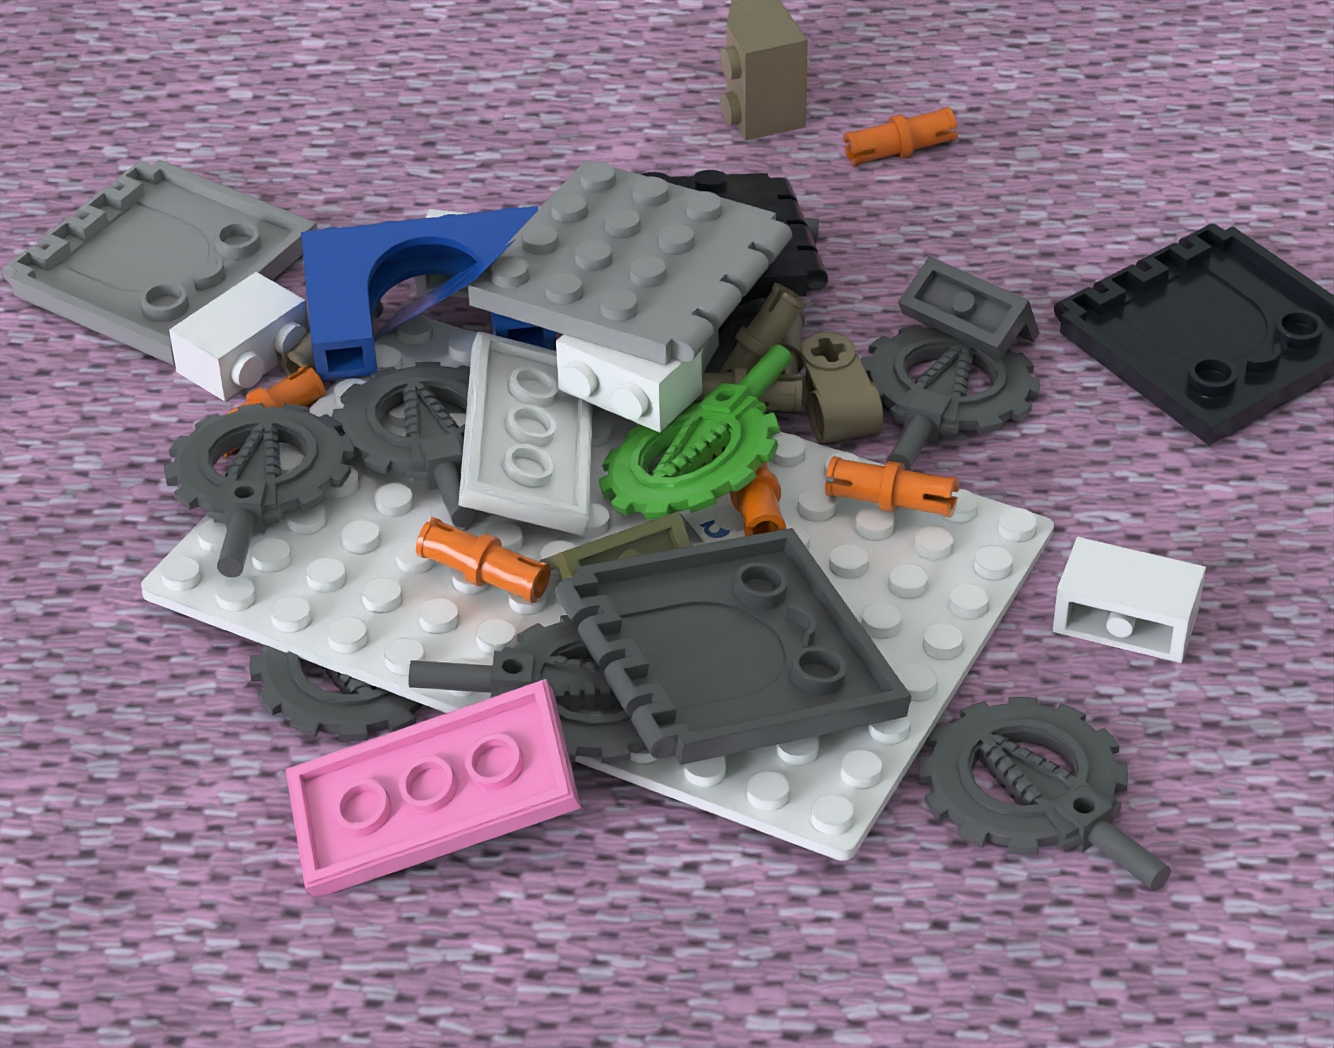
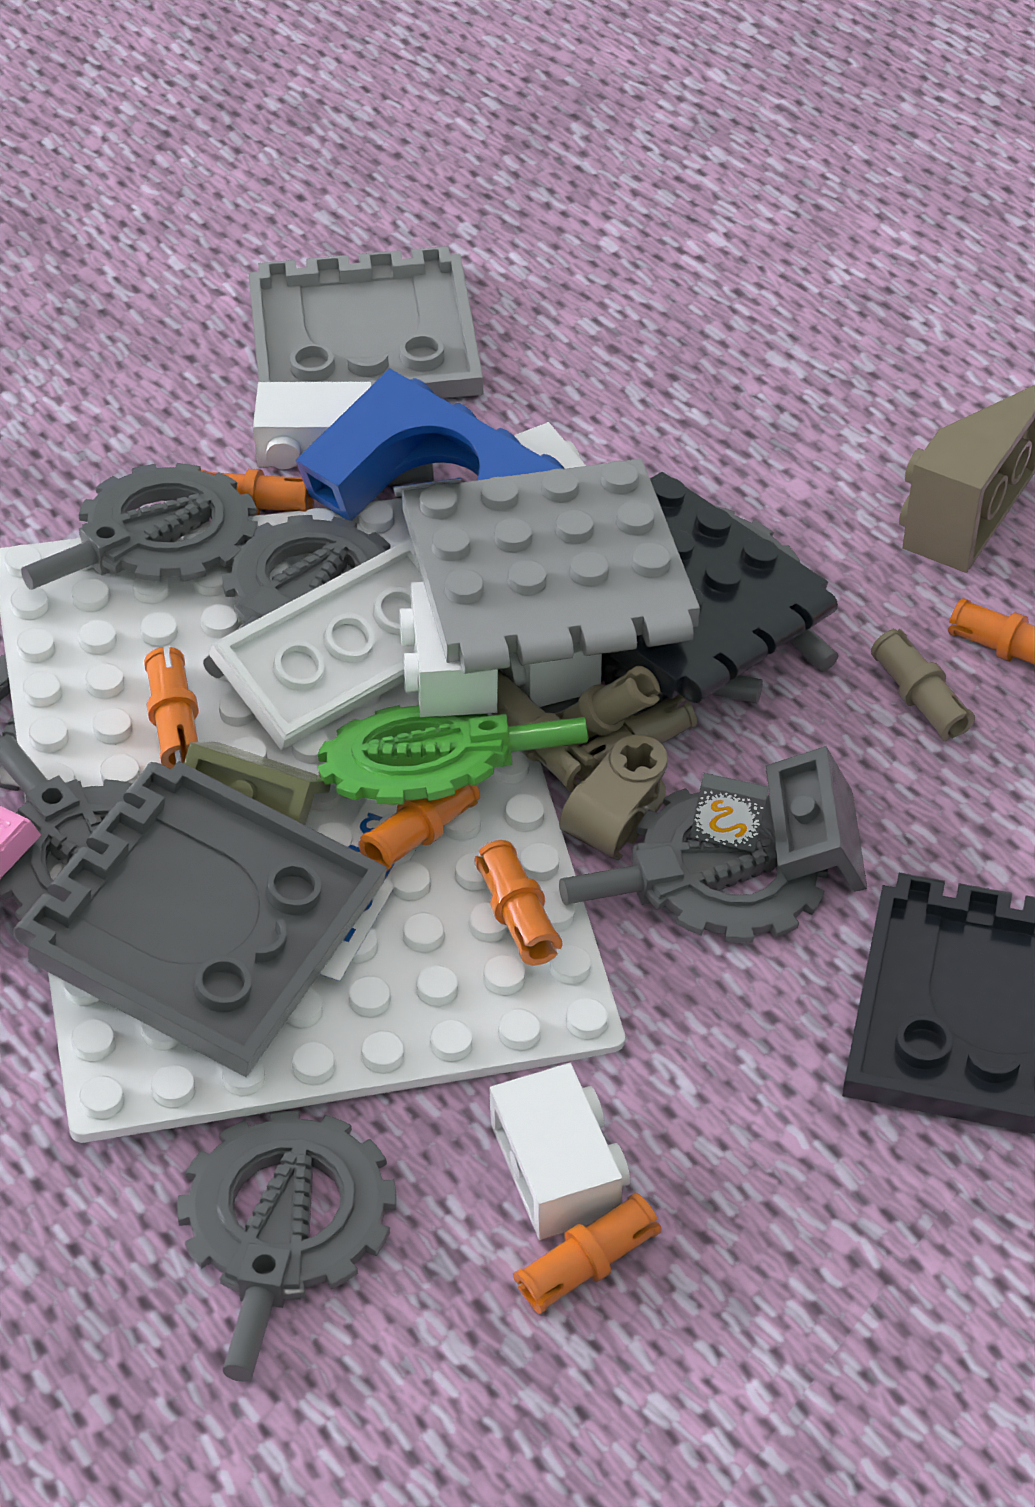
camera: 50 degrees right, 5 degrees up
none -> orange pin [513,1192,661,1314]
none -> tile [690,773,769,852]
none -> dark tan pin [871,629,975,742]

